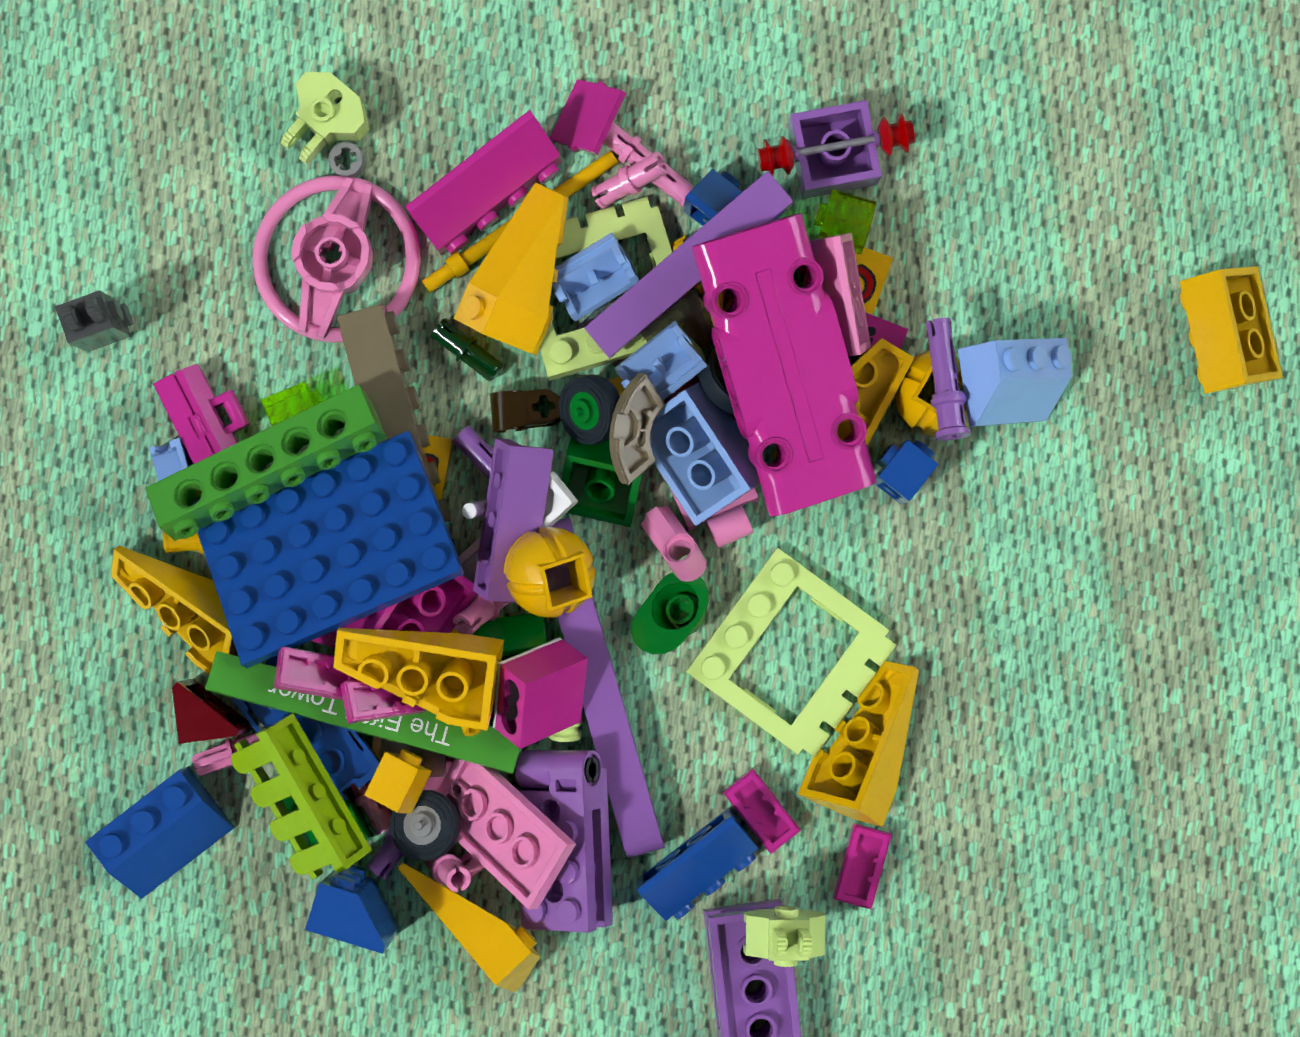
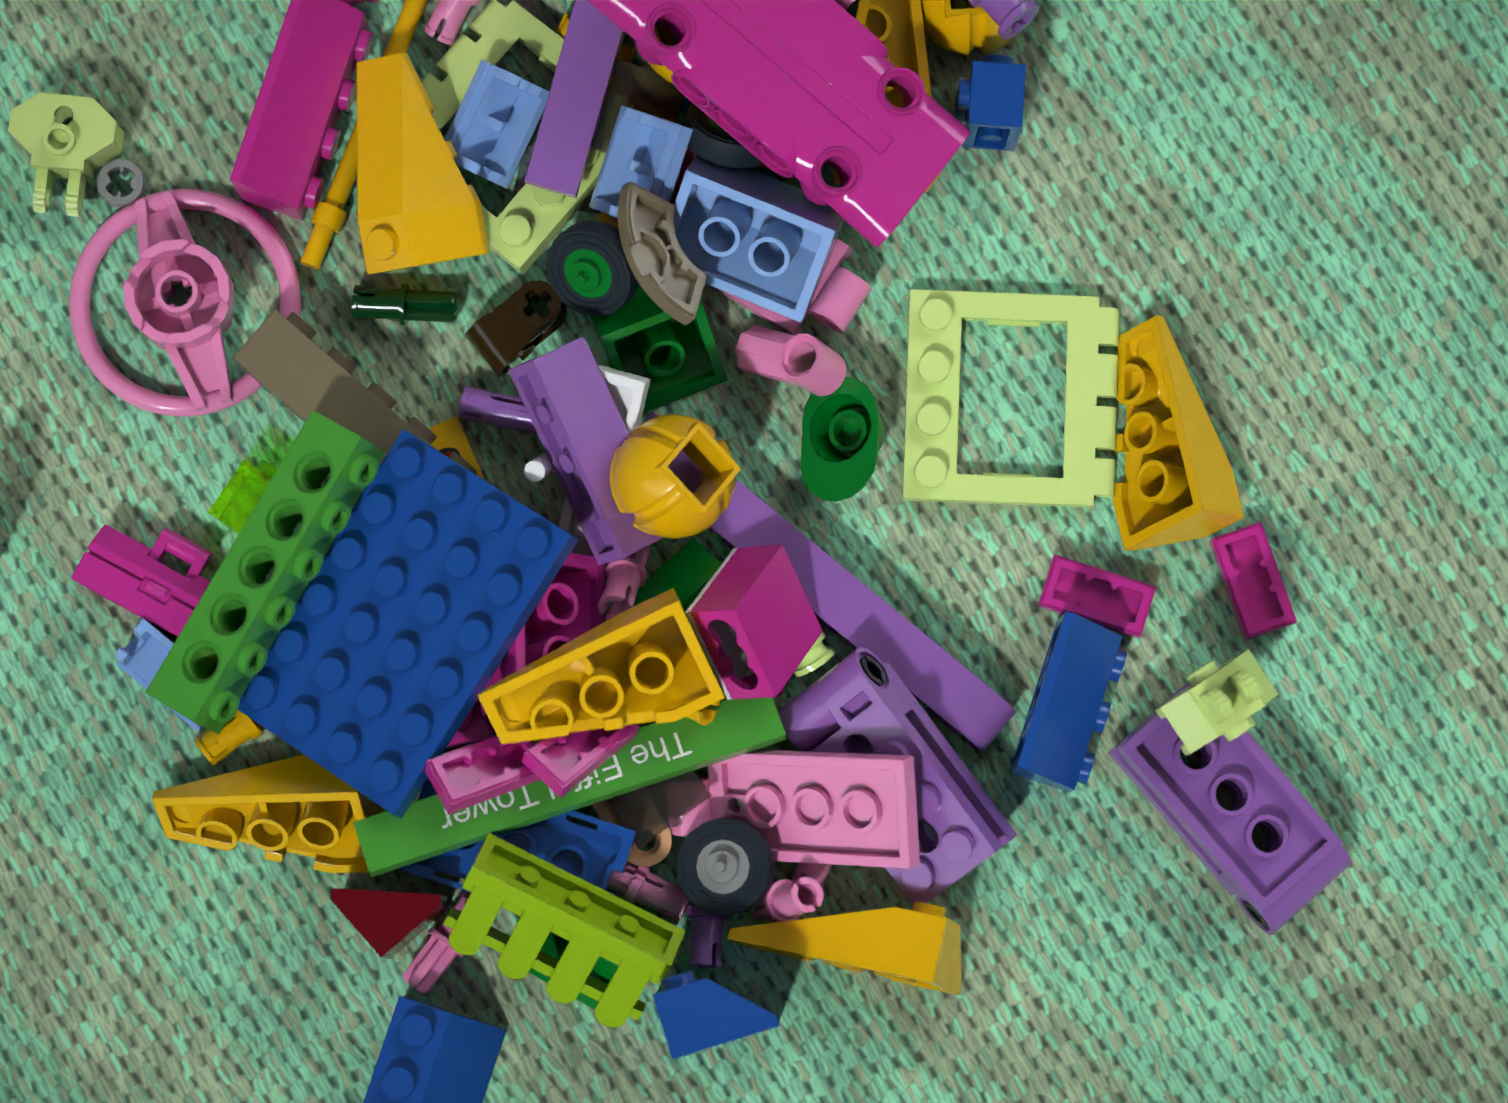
camera: 35 degrees left, 5 degrees down
yellow brick [364,749,432,814] -> none

